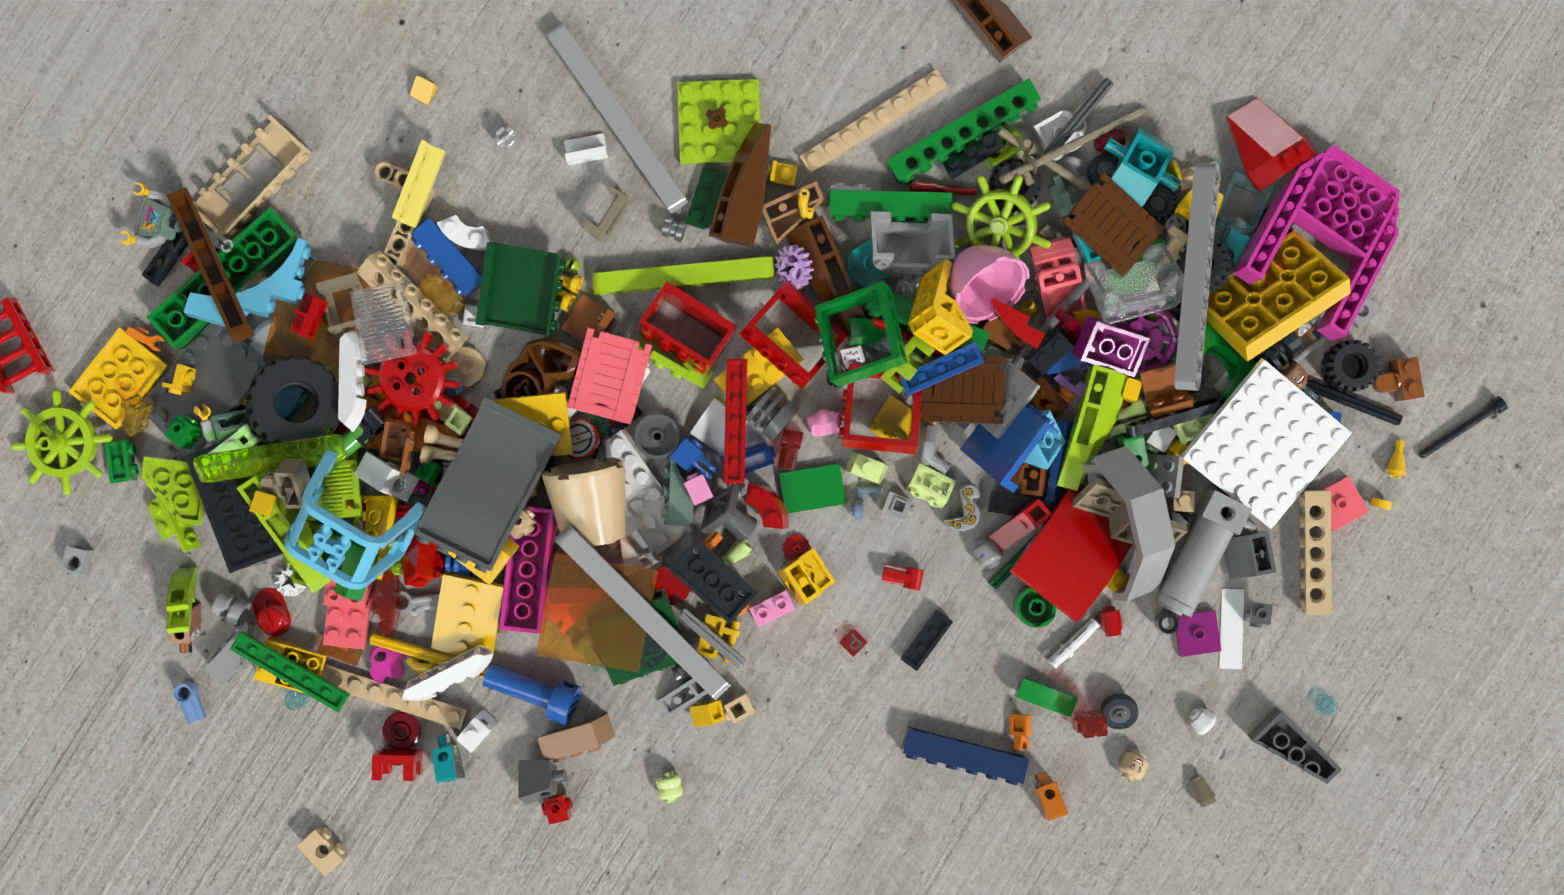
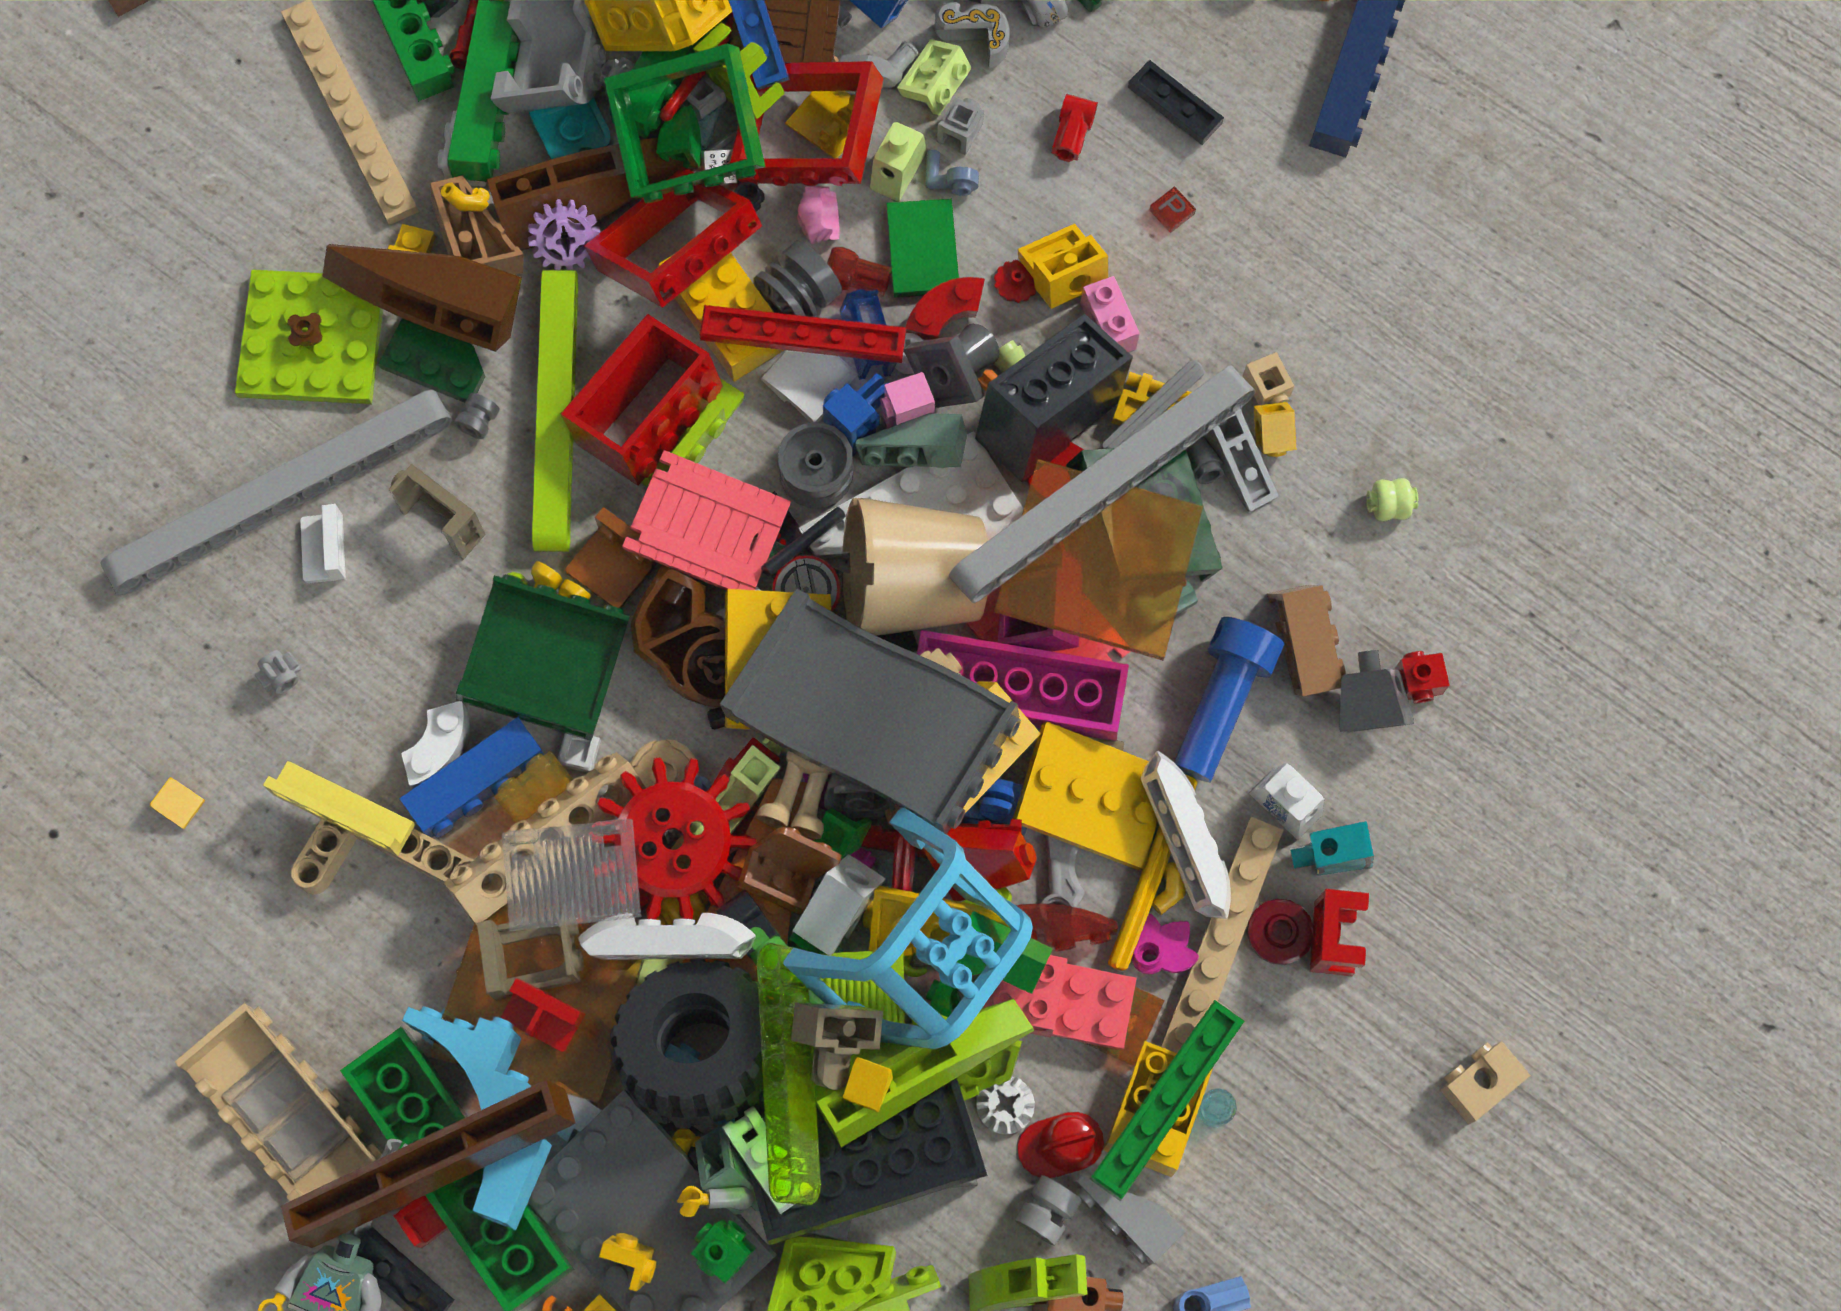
camera: 90 degrees left, 15 degrees down
light grey bar [627,529,660,571] -> none
none -> black bar [761,507,846,577]

